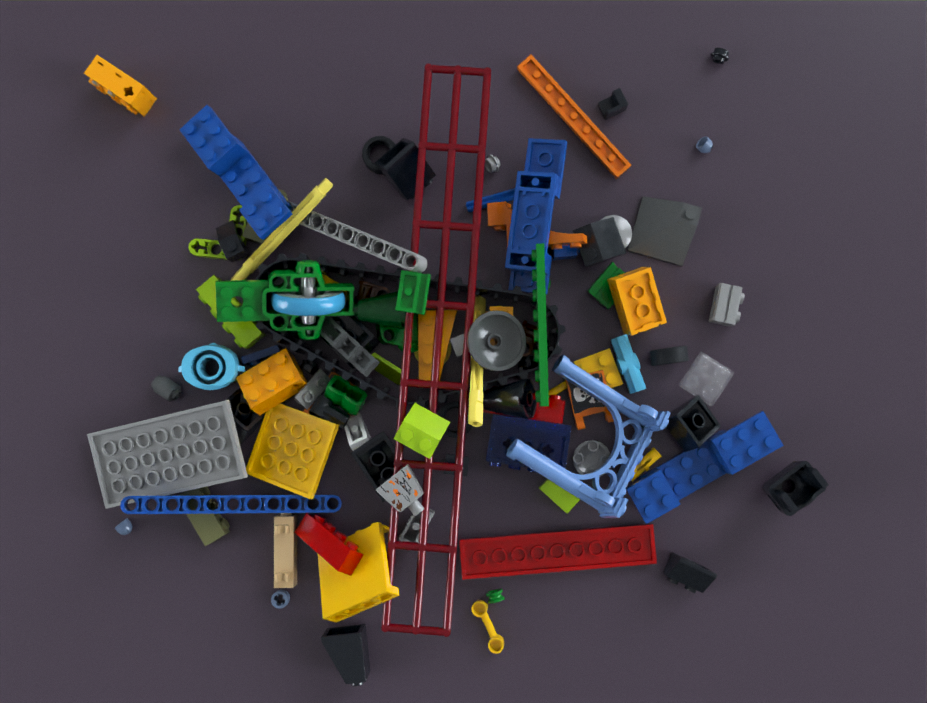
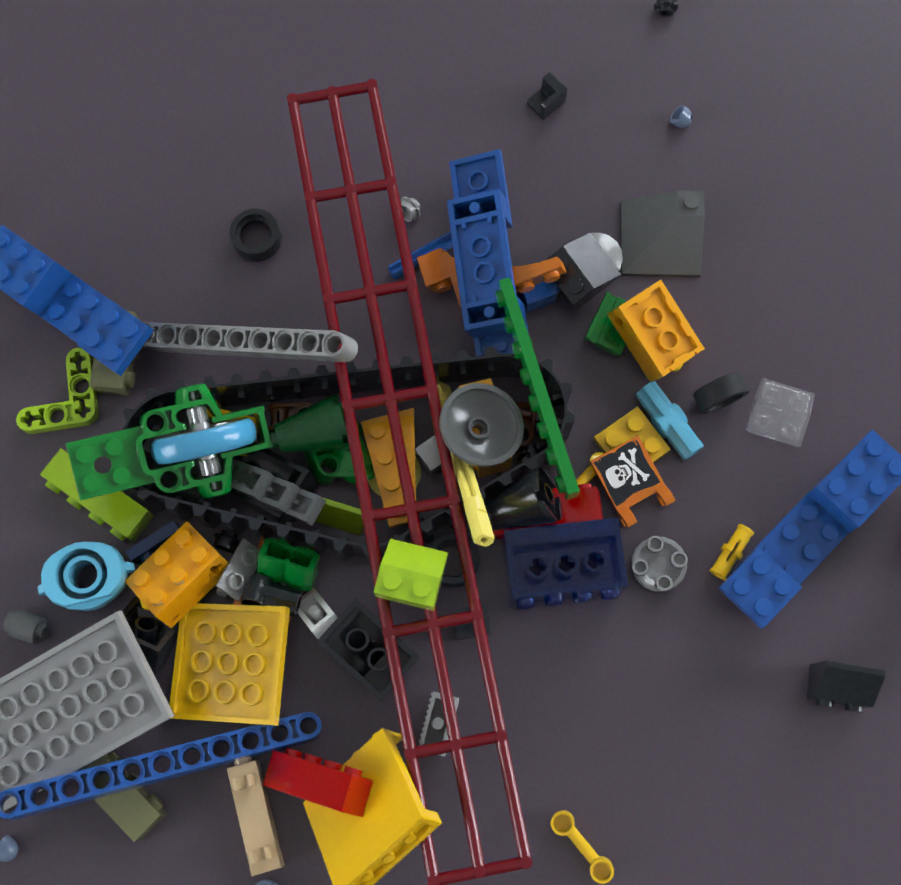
camera: 25 degrees left, 10 degrees down
black slope [216,220,250,263] -> none
light yellow piece [230,178,333,281] -> none
black slope [375,138,436,200] -> none
light grey torso [376,464,425,516] -> none
green plate [395,270,431,315] -> none
red plate [459,524,657,580] -> none
green bush [486,588,505,604] -> none
medium blue arch [506,354,671,518] -> none
orange plate [517,54,631,179] -> none
lime slope [538,479,580,514] -> none
black slope [667,395,721,452] -> none
light grey brick [709,283,744,327] -> none

